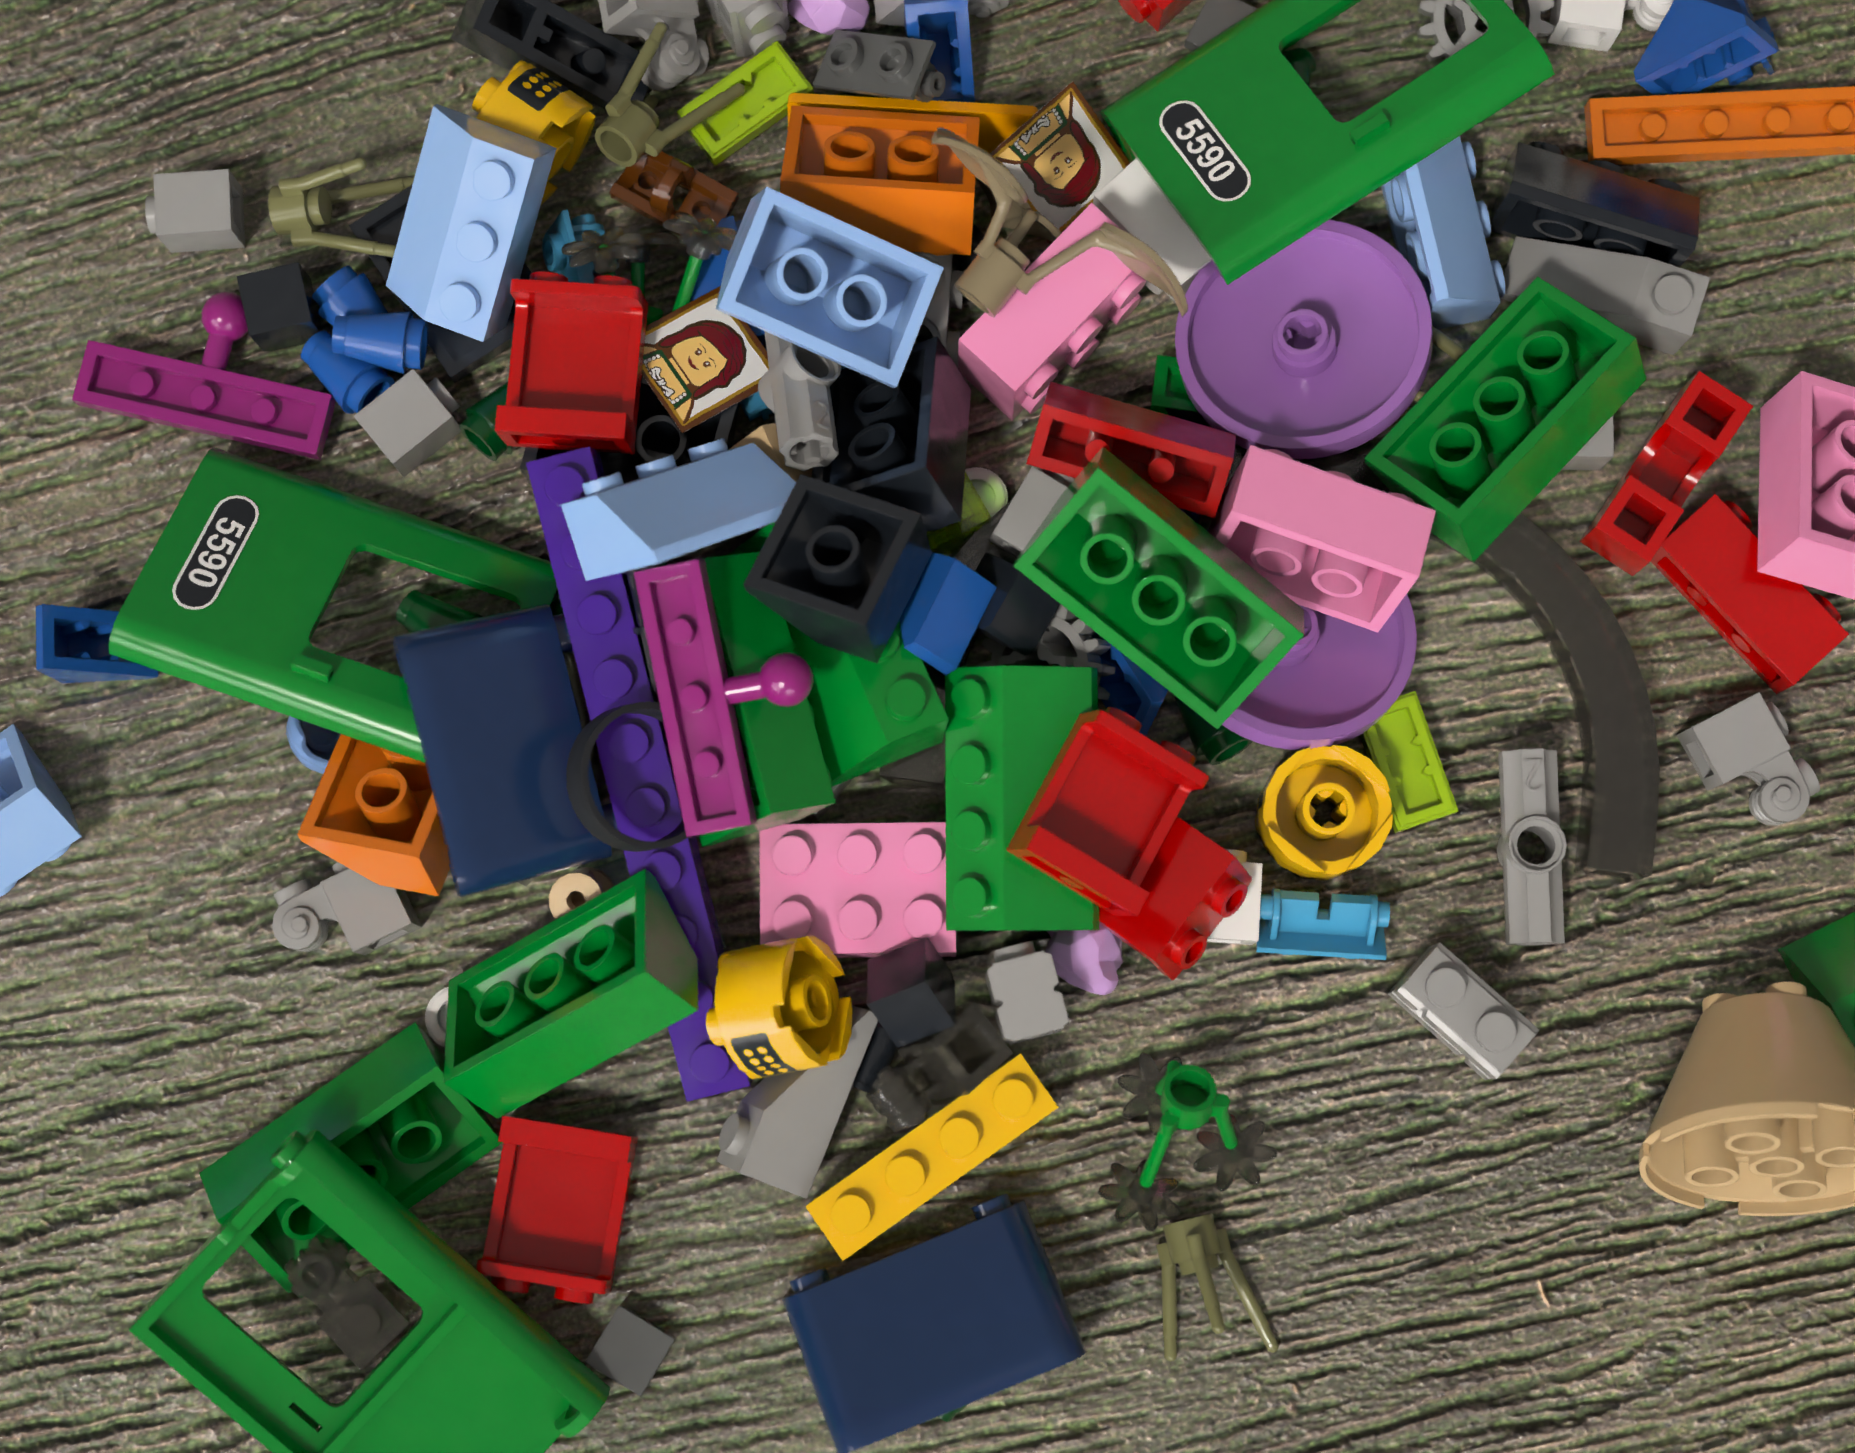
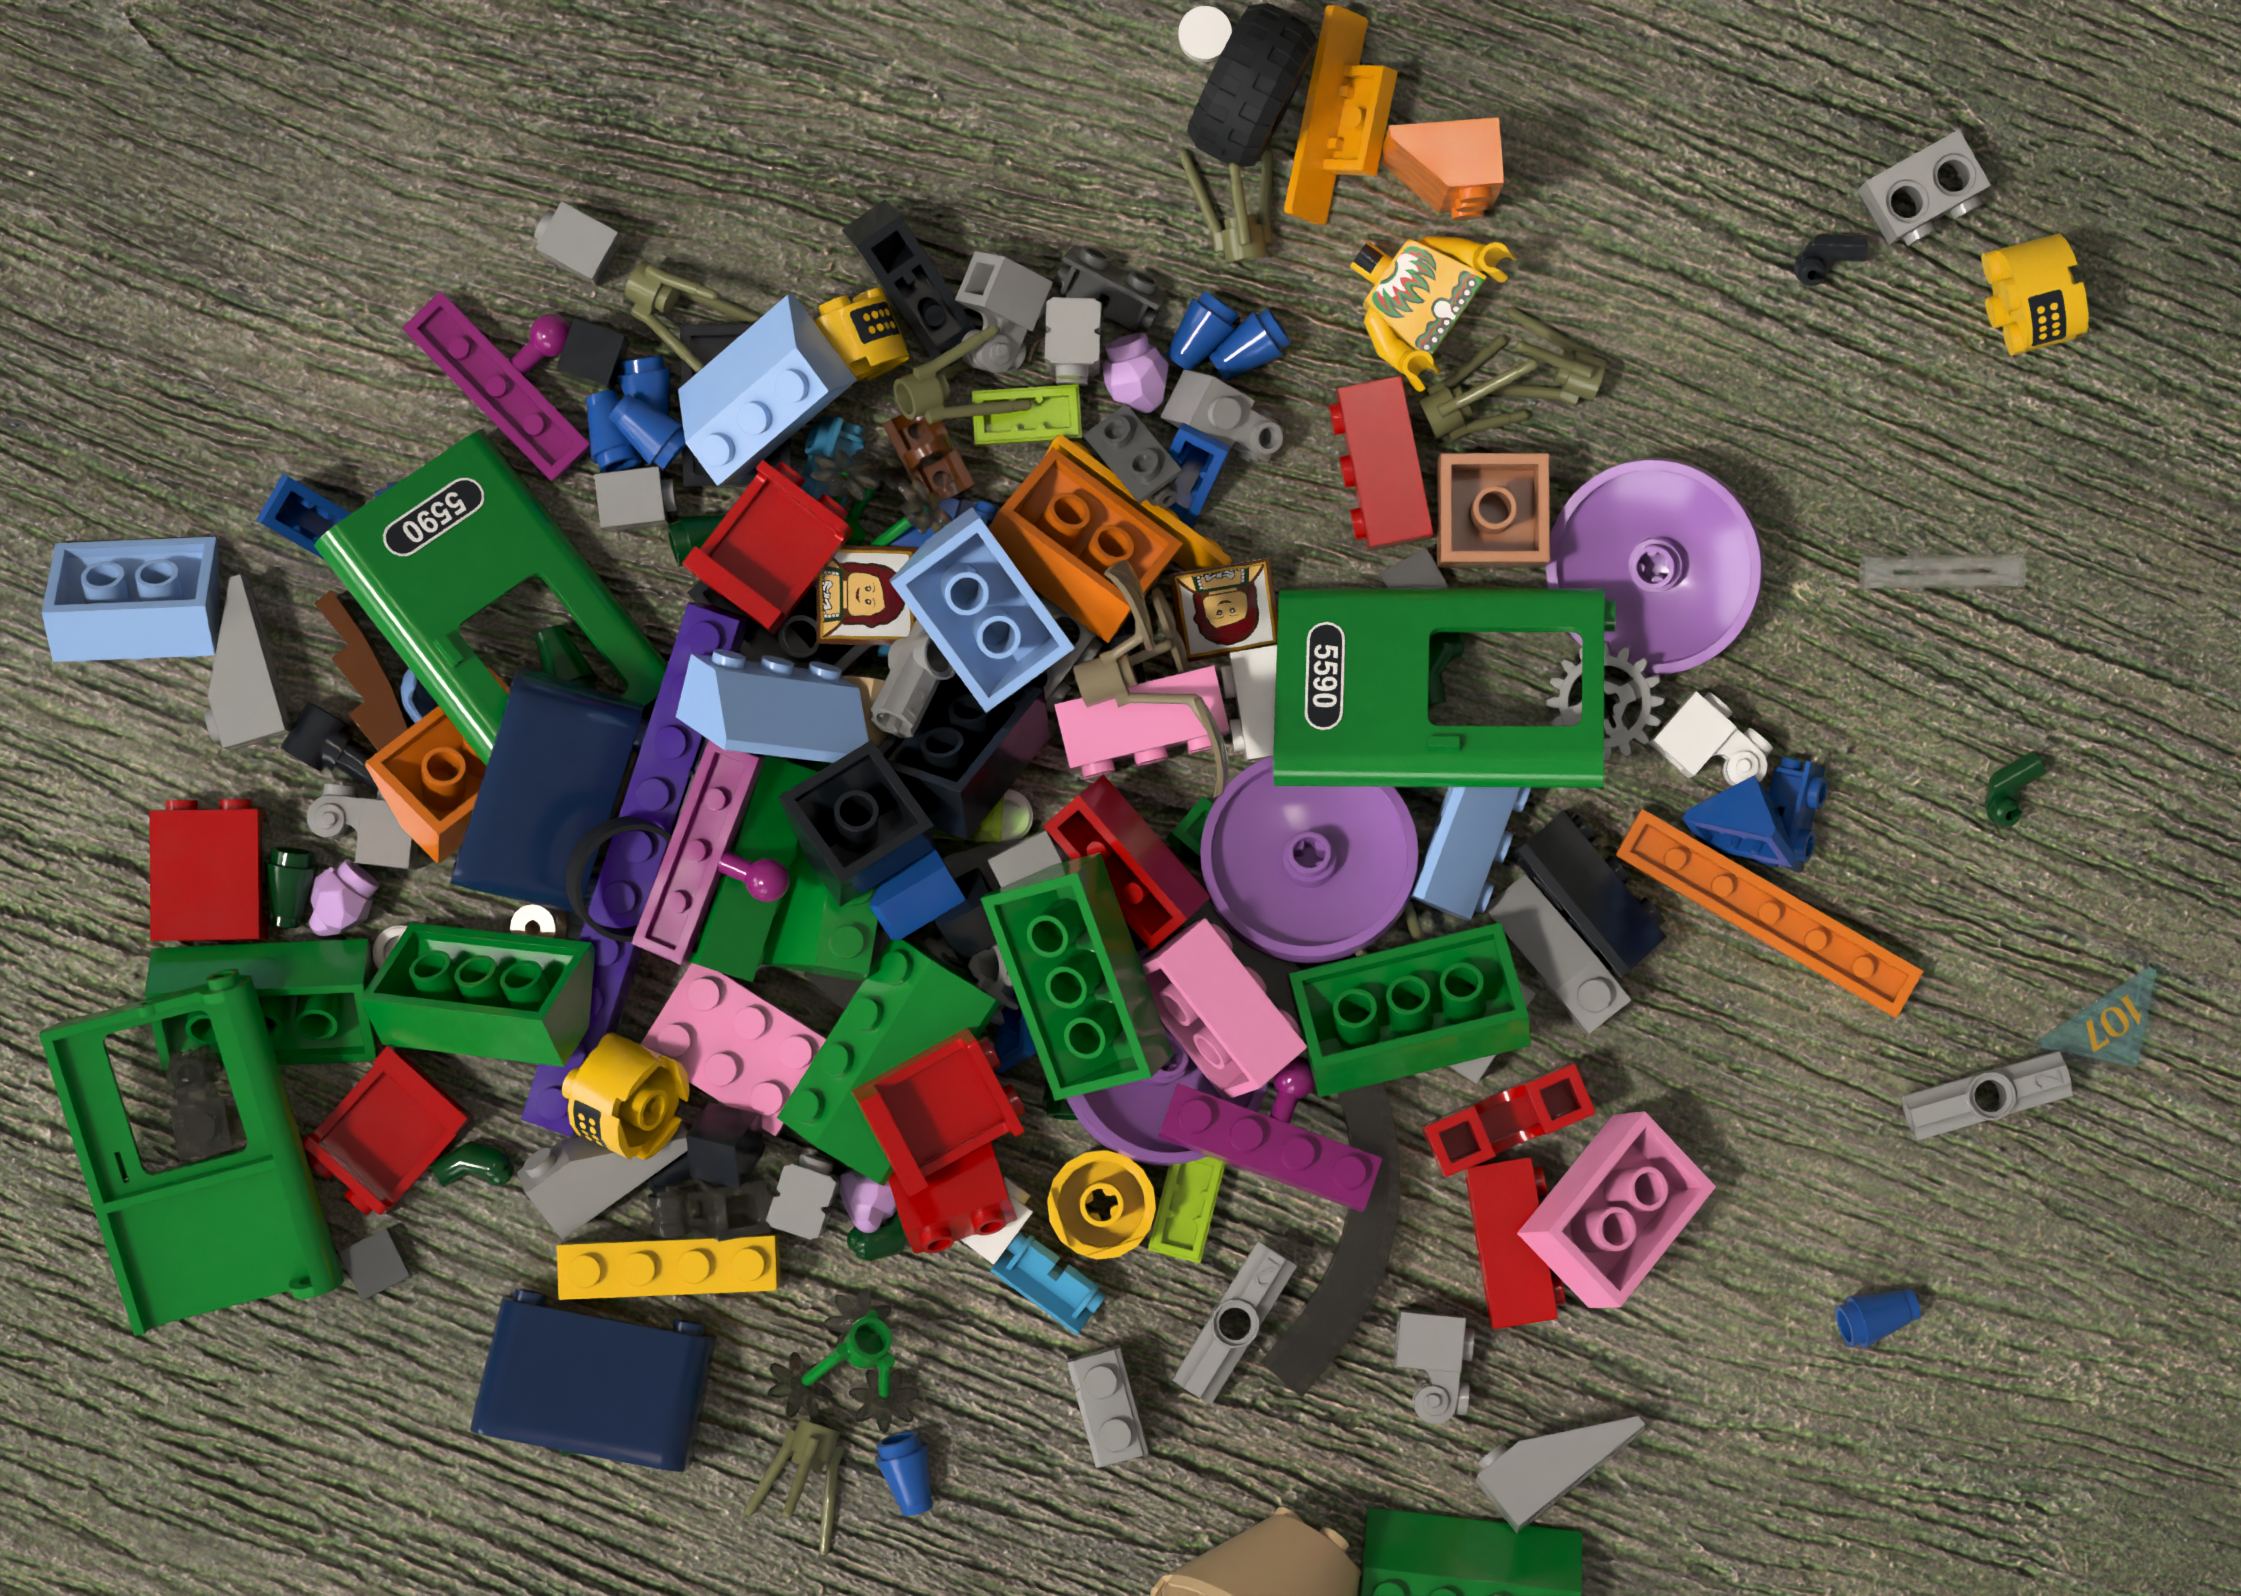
camera: 30 degrees right, 5 degrees up
none -> red panel [149,799,268,942]
none -> light grey slope [204,574,292,751]
none -> dark green cone [264,846,318,928]
none -> black pin [280,701,379,792]
none -> lavender rock [309,859,379,936]
none -> reddish brown slope [314,590,413,752]
none -> dark green arm [430,1141,514,1187]
none -> dark green arm [847,1210,908,1261]
none -> blue cone [875,1431,933,1516]
none -> magenta plate [1158,1056,1383,1212]

